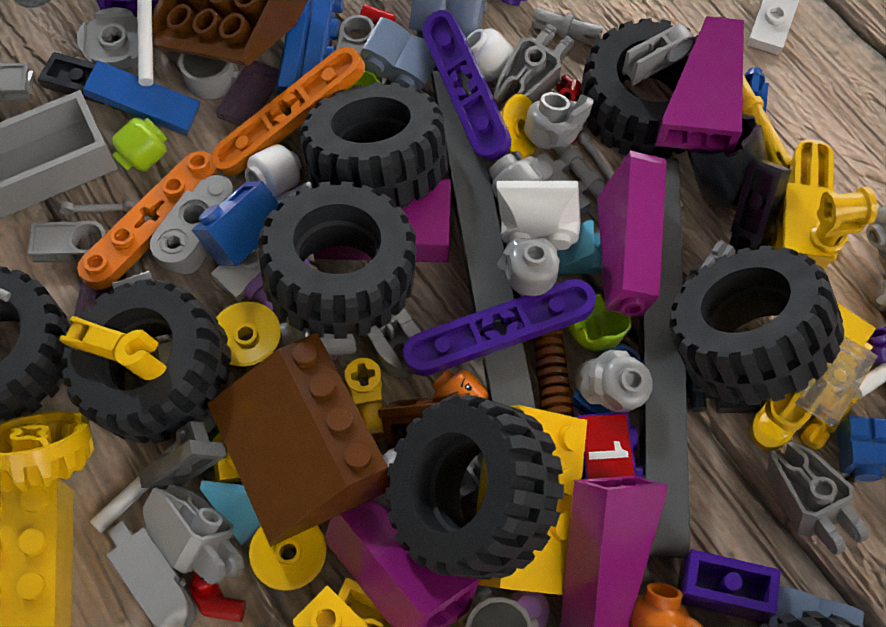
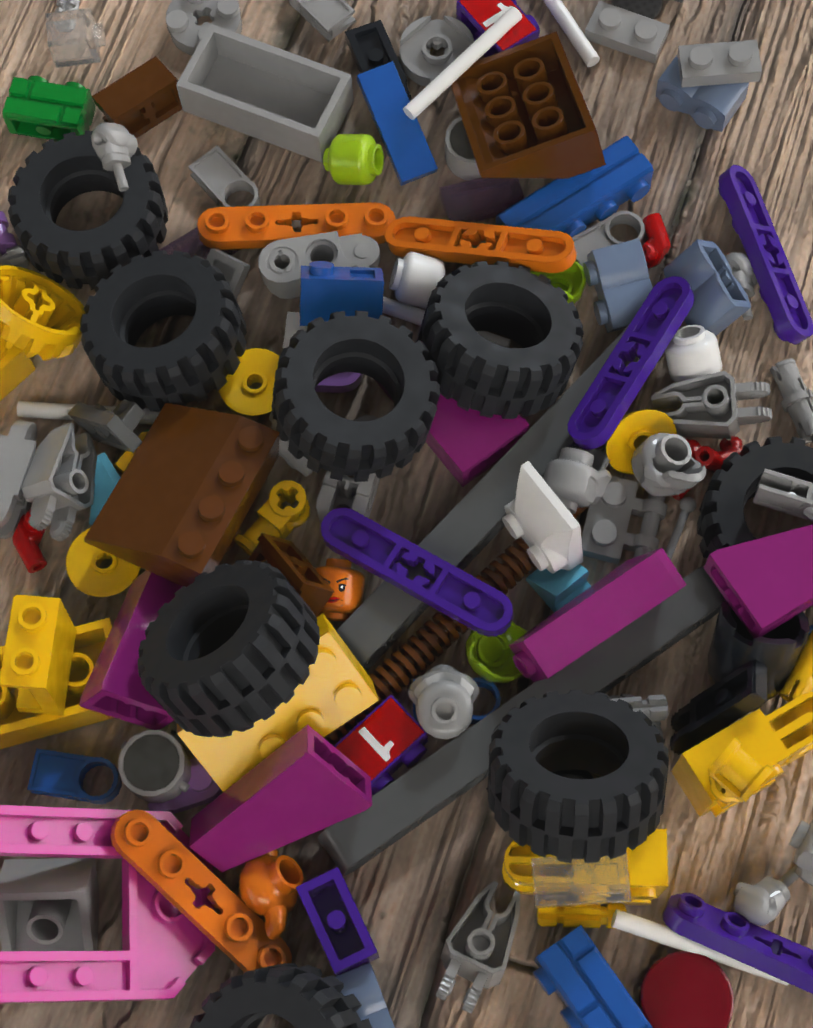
camera: 55 degrees right, 5 degrees up
light grey hinge [59,200,136,215] -> none
yellow piece [59,316,167,380] -> none
light grey head [497,237,560,296] -> none

